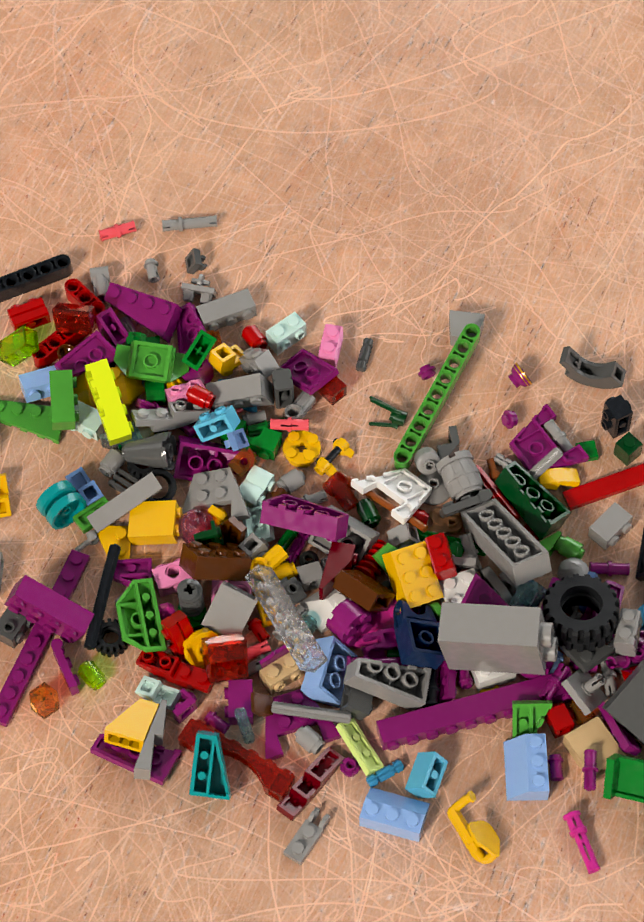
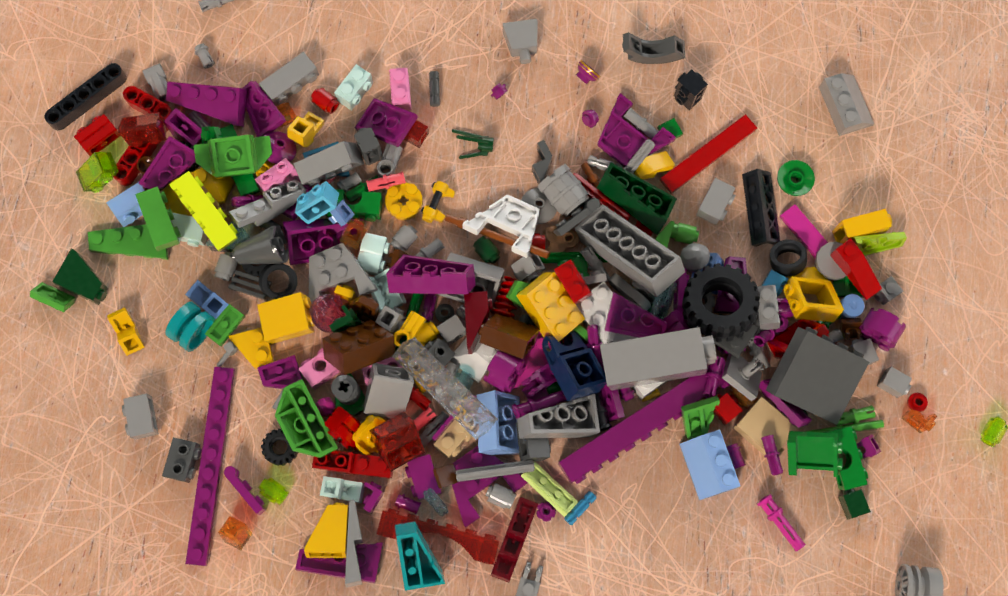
camera: 20 degrees left, 15 degrees up
magenta brick [4,575,94,643] -> none
black axle [84,544,121,650] -> none
light grey slope [86,472,162,533] -> none
coral pin [98,220,137,241] -> none
light grey hips [181,274,217,304] -> none
green slope [181,329,217,371] -> none
dark grey tile [185,248,207,274] -> none
red brick [186,384,216,409] -> none
light grey brick [239,347,280,378] -> none
clear red piece [322,471,359,512] -> none
light blue slope [359,787,430,842] -> none
bright green beam [394,323,480,470] -> none
medium azure brick [405,751,448,798] -> none
light grey head [414,447,440,475] -> none
yellow piece [447,791,500,864] -> none
magenta pin [589,561,630,577] -> none
dark green brick [614,432,643,466] -> none

